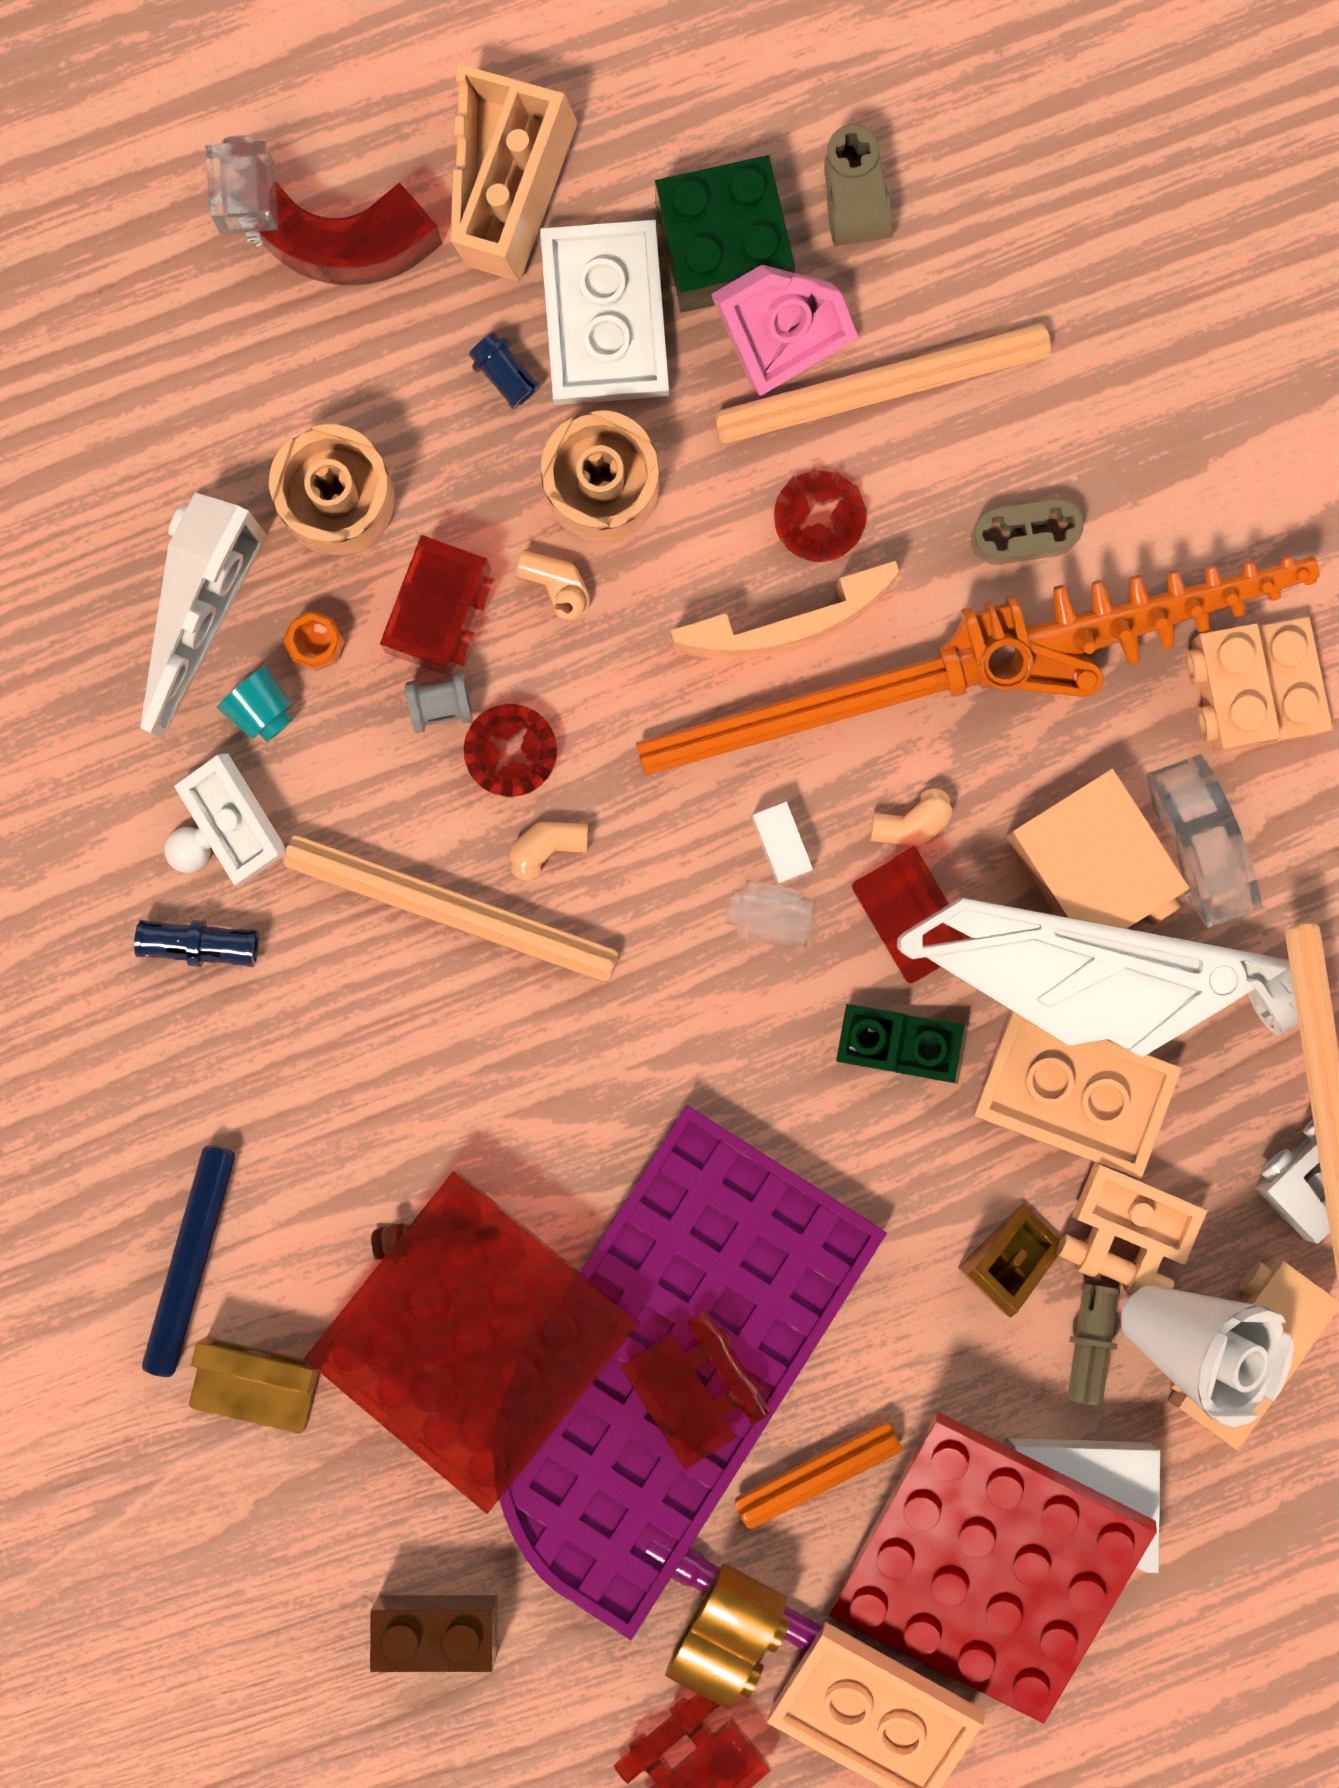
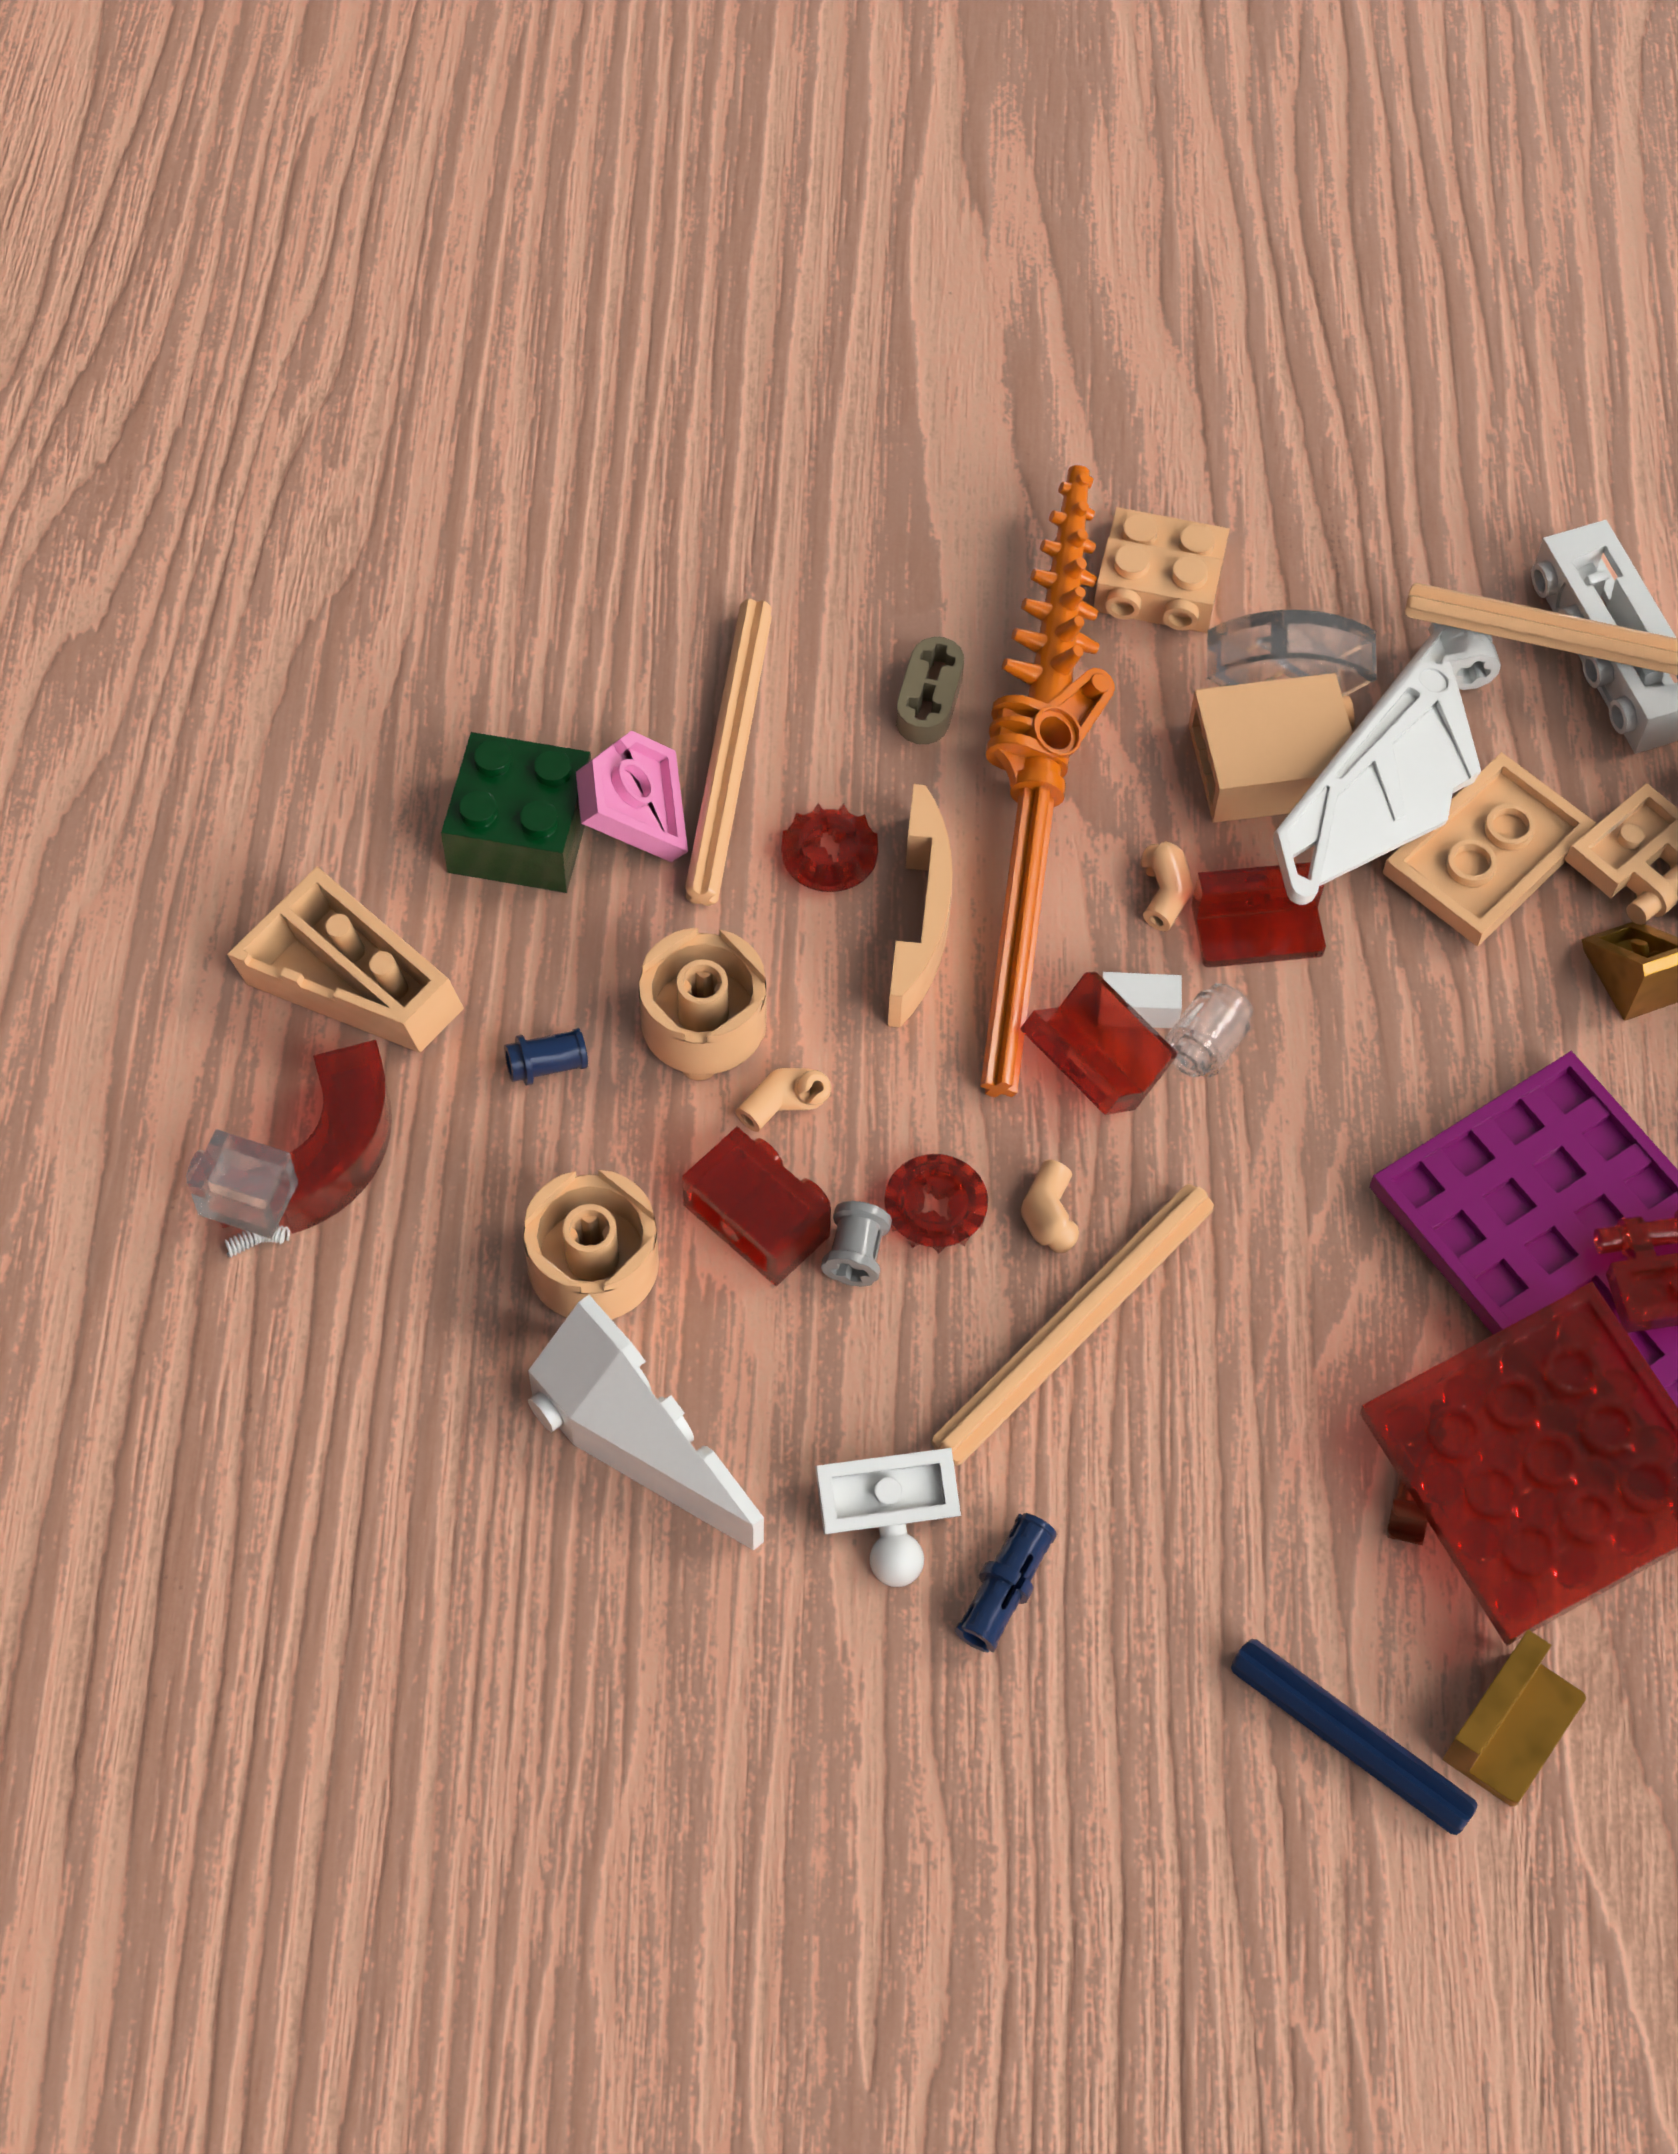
camera: 70 degrees left, 25 degrees down
teal hat [216,665,293,742] -> none
orange tile [283,610,344,672] -> none
white plate [540,220,669,405] -> none
dark tan piece [824,124,893,246] -> none
dark green slope [836,1004,968,1084] -> none
none -> clear red panel [1020,971,1177,1115]

